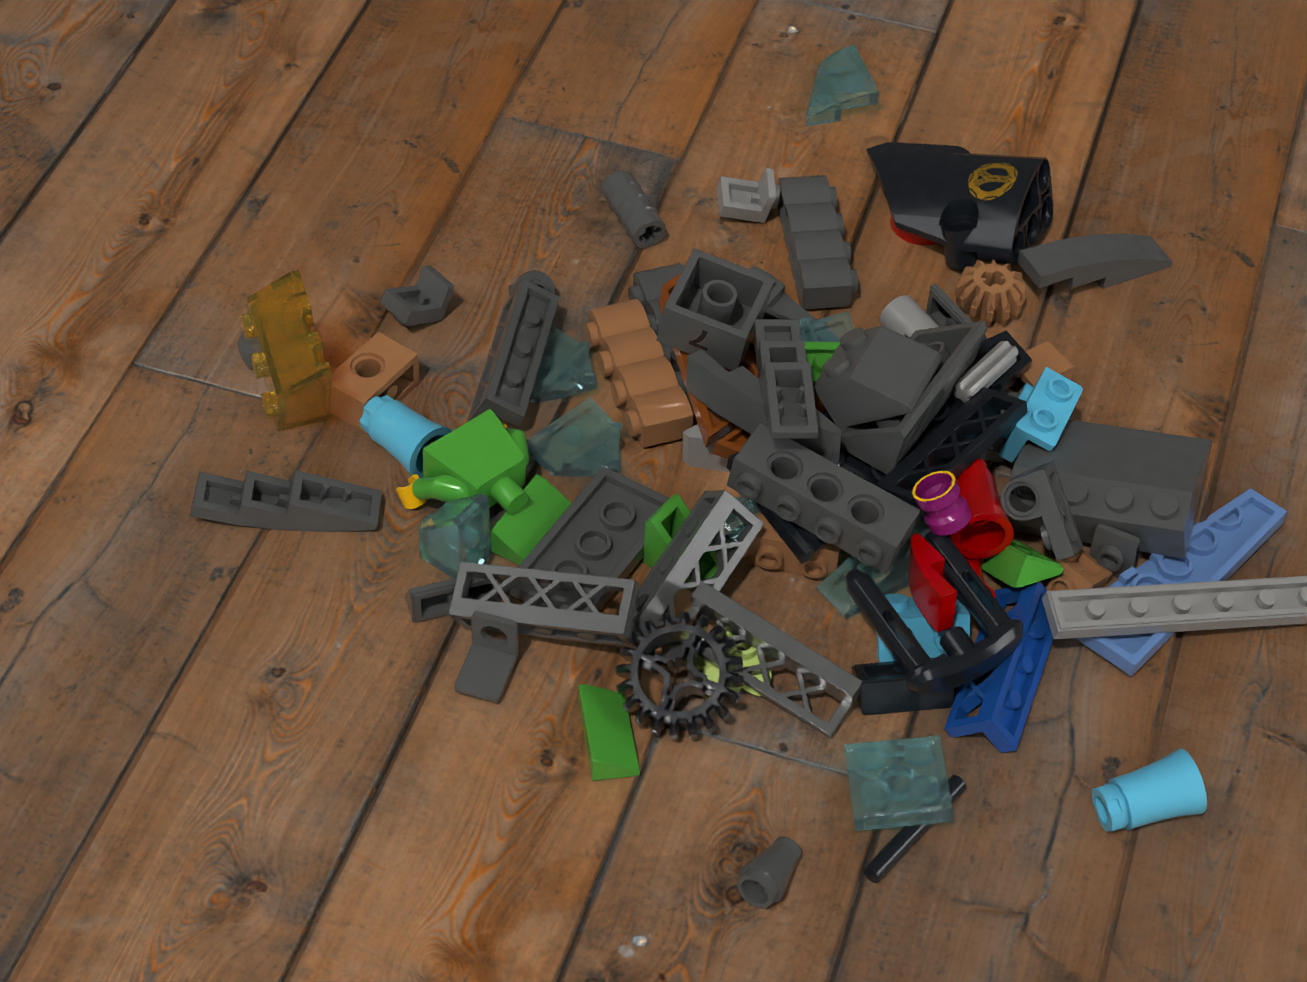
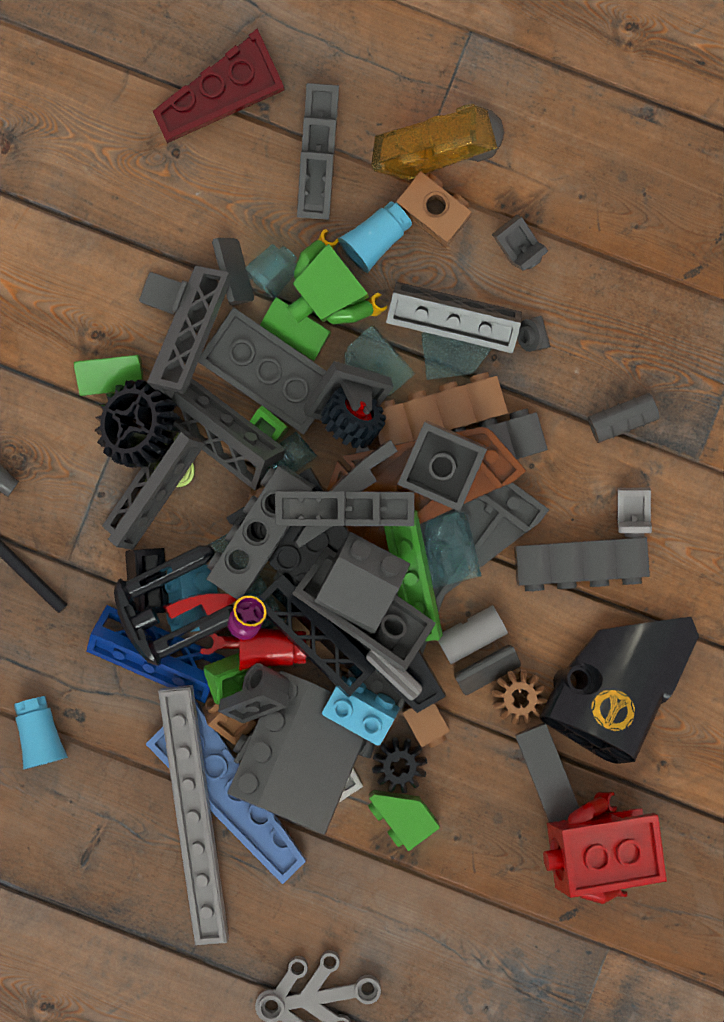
camera: 100 degrees right, 40 degrees up
clear light blue plate [844,735,953,831] -> none
none -> dark red wing [153,28,285,143]
none -> plate [303,361,394,448]
none -> bright green slope [368,790,440,851]
none -> black gear [372,737,427,793]
none -> red torso [543,792,667,904]

